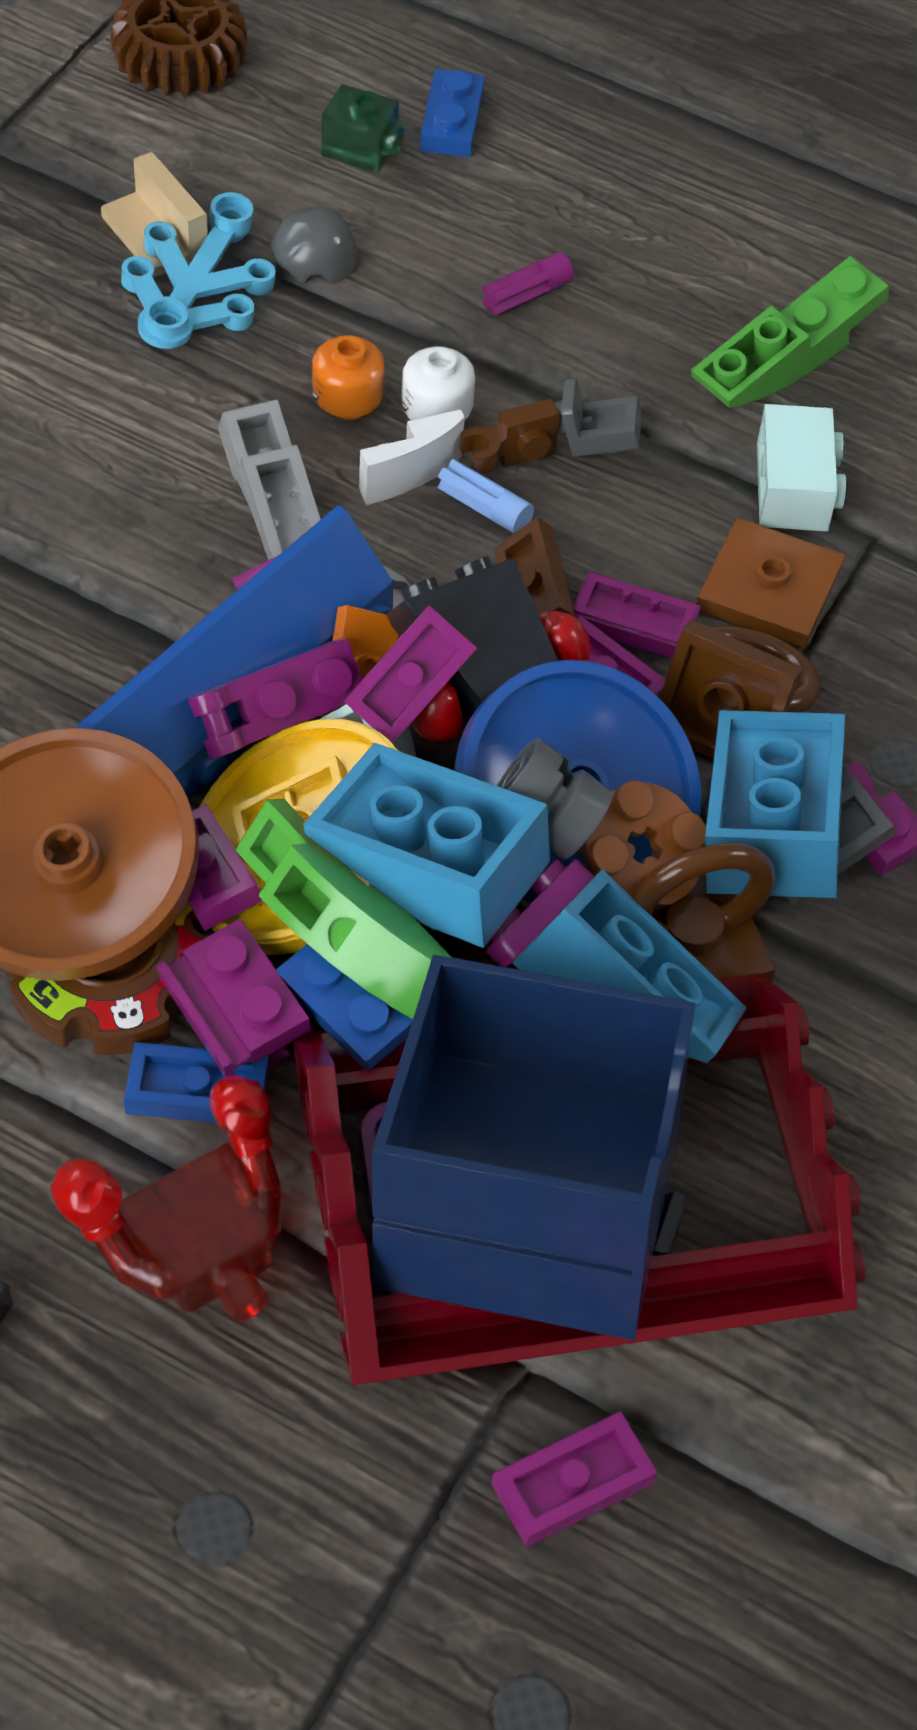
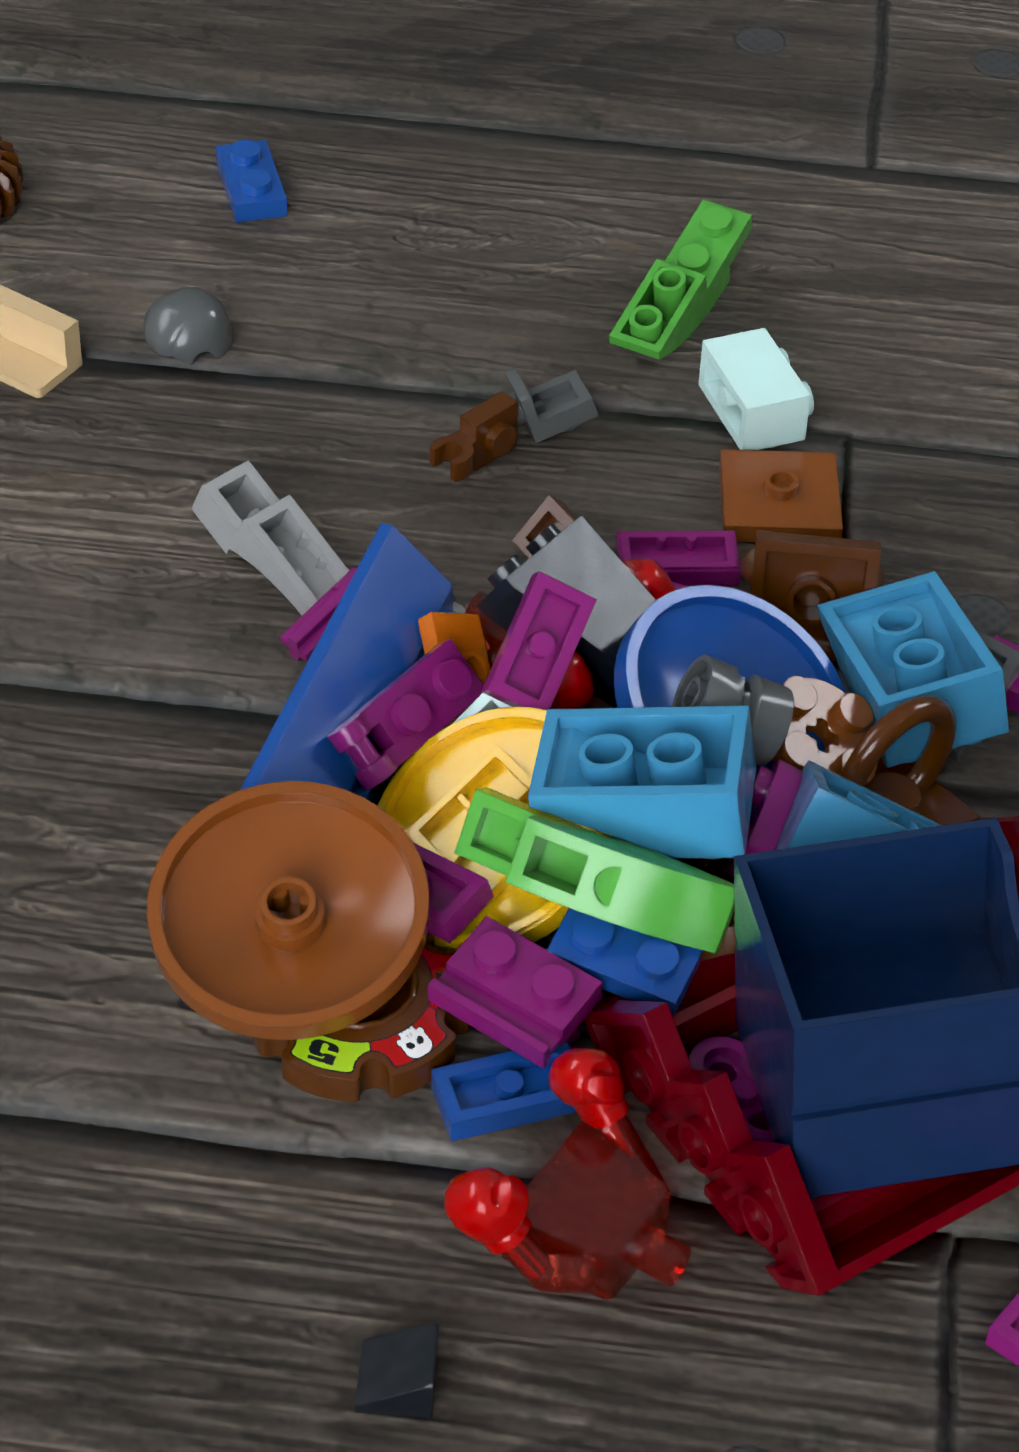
camera: 20 degrees left, 10 degrees down
medium azure plant [121,192,276,349] -> none
orange head [312,335,385,420] -> none
clear green brick [321,84,404,173] -> none
white slope [359,409,465,505] -> none
white head [401,347,475,421] -> none
light blue piece [437,459,534,534] -> none
magenta piece [482,252,574,316] -> none

